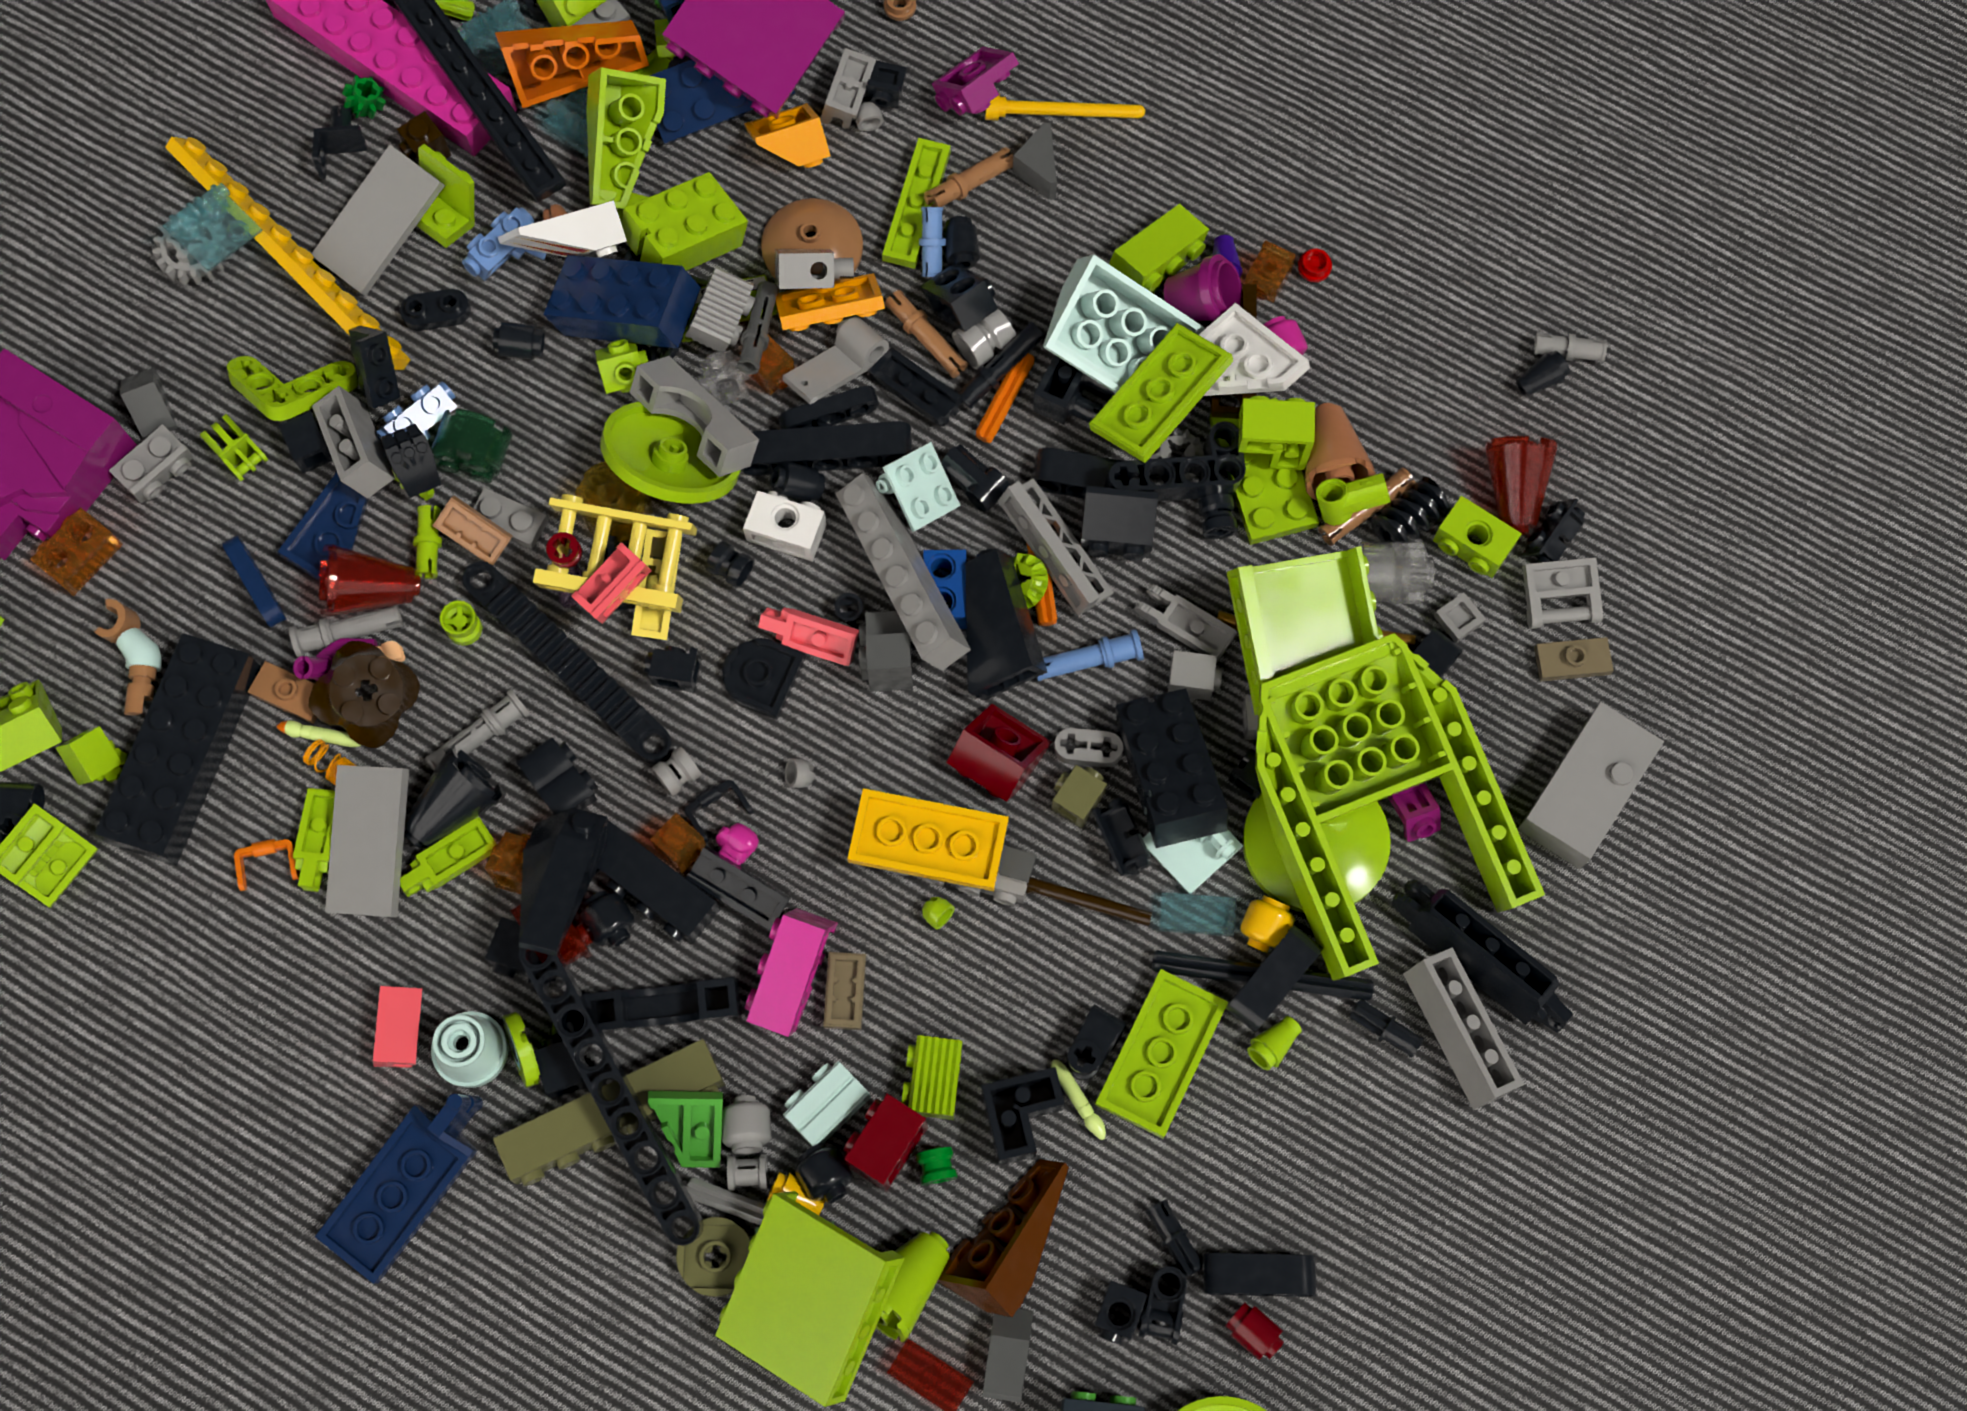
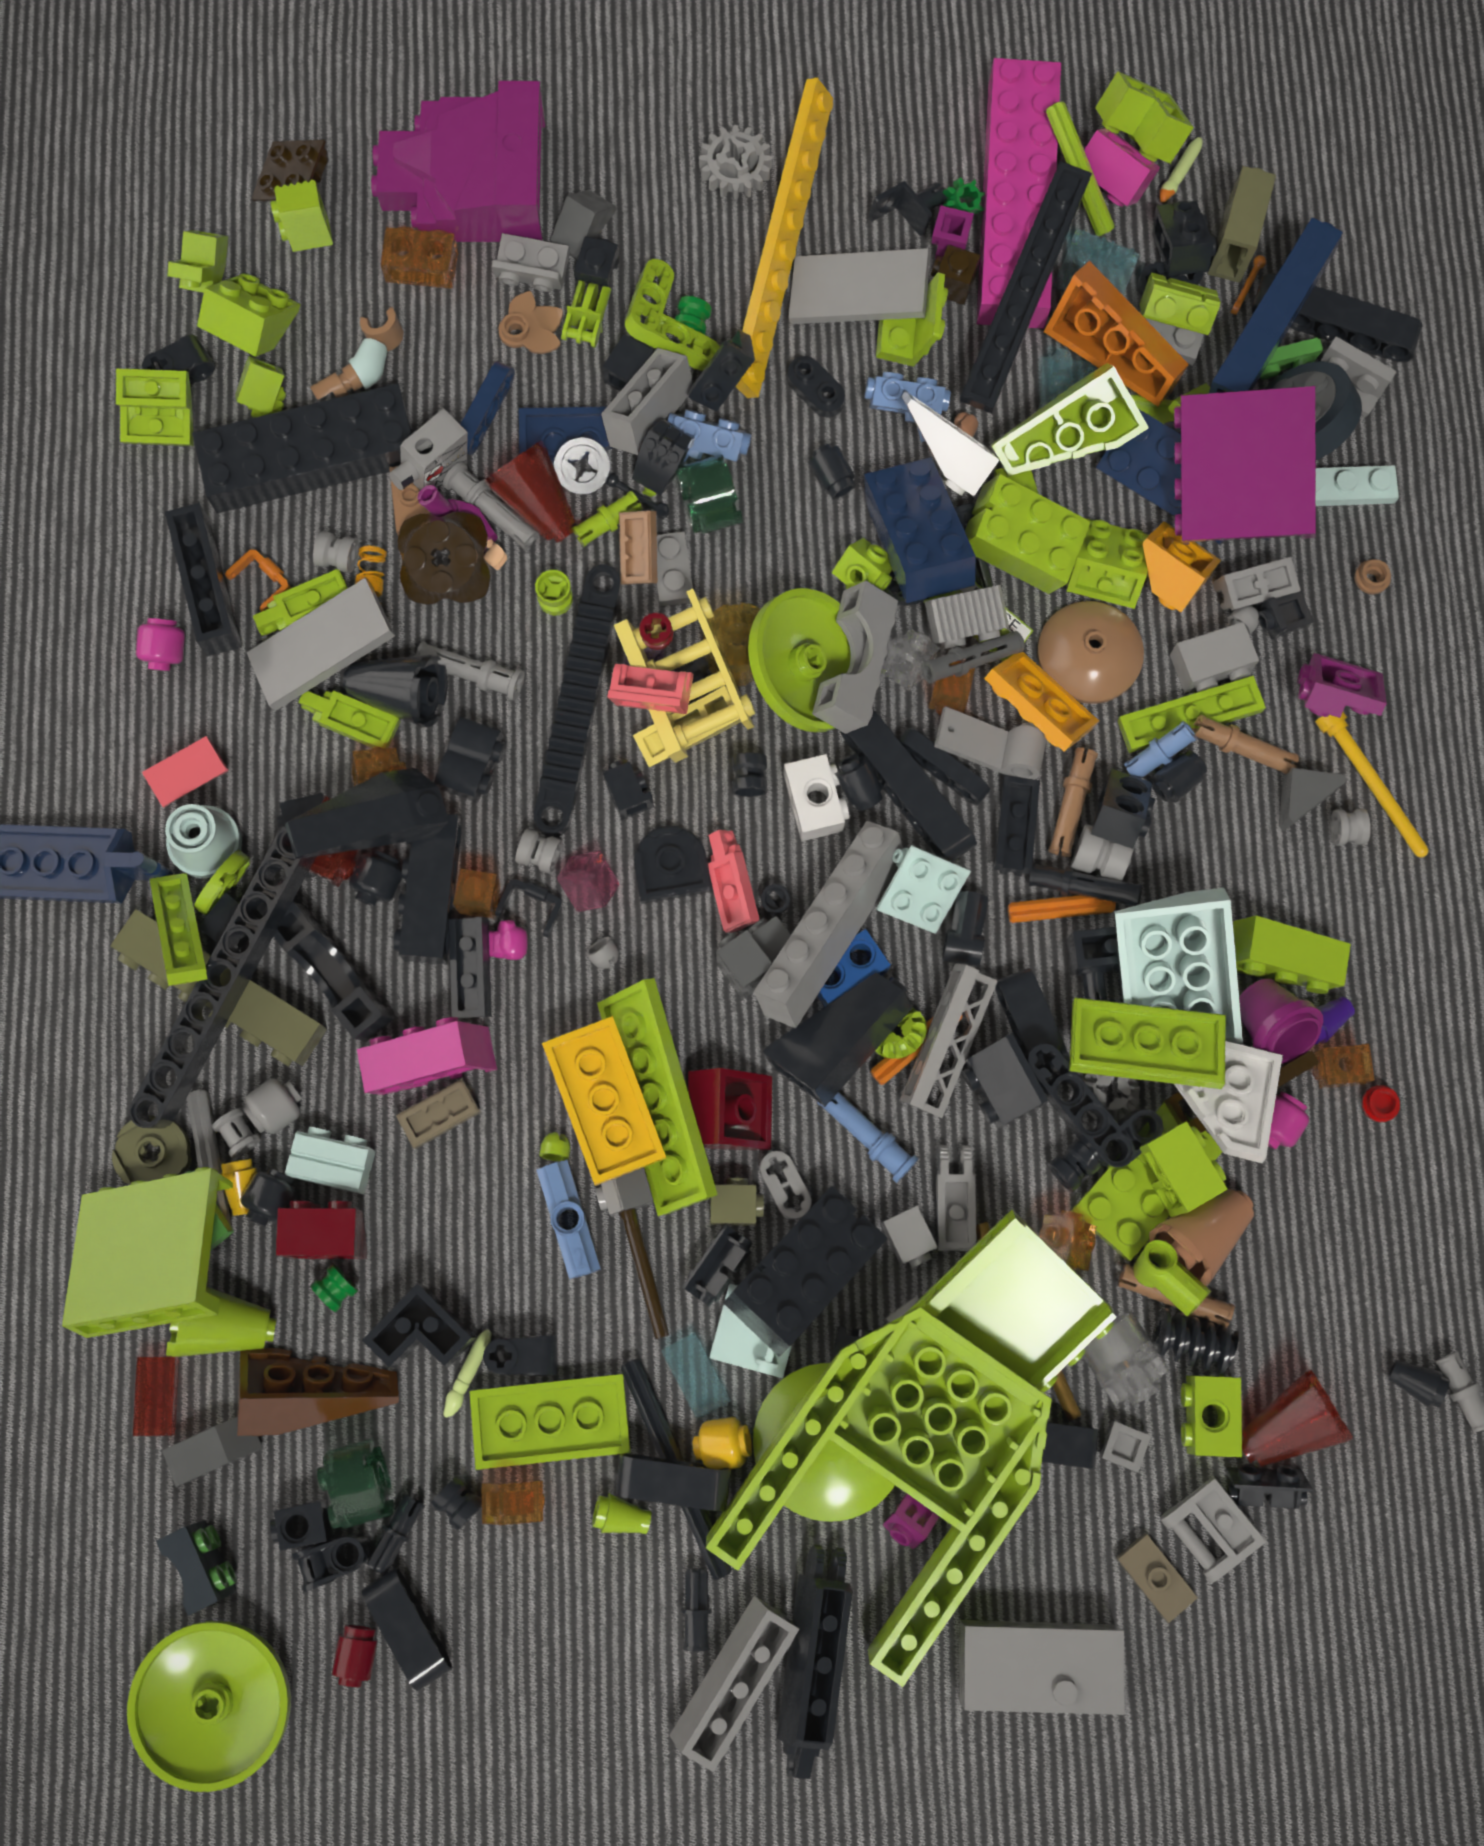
camera: 55 degrees right, 5 degrees up
clear light blue hinge [163,183,262,271] -> none
yellowish green piece [276,720,361,747] -> none
bright green wing [648,1091,723,1168] -> none
light grey torso [775,249,854,289] -> none
lime brick [902,1035,963,1120] -> none
none -> dark pink head [136,618,185,671]
none -> lime plate [149,873,207,986]
none -> black brick [165,503,242,657]
none -> light grey wheel [313,531,359,573]
none -> clear green brick [317,1438,394,1529]
none -> light grey torso [389,409,468,490]
none -> black wheel [430,1475,485,1531]
none -> clear orange brick [482,1480,545,1525]
none -> medium nougat plate [498,291,563,354]
none -> medium blue piece [536,1160,601,1279]
none -> gear [554,437,610,494]
none -> clear pink panel [557,850,619,912]
none -> black bracket [574,236,619,287]
none -> lime plate [597,978,718,1216]
none -> black hinge [606,474,669,519]
none -> green wheel [674,296,712,335]
none -> magenta brick [931,205,974,259]
none -> clear orange brick [1039,1210,1097,1271]
none -> lime bracket [1066,519,1149,609]
none -> light grey brick [1170,622,1259,693]
none -> light grey wheel [1330,808,1370,846]

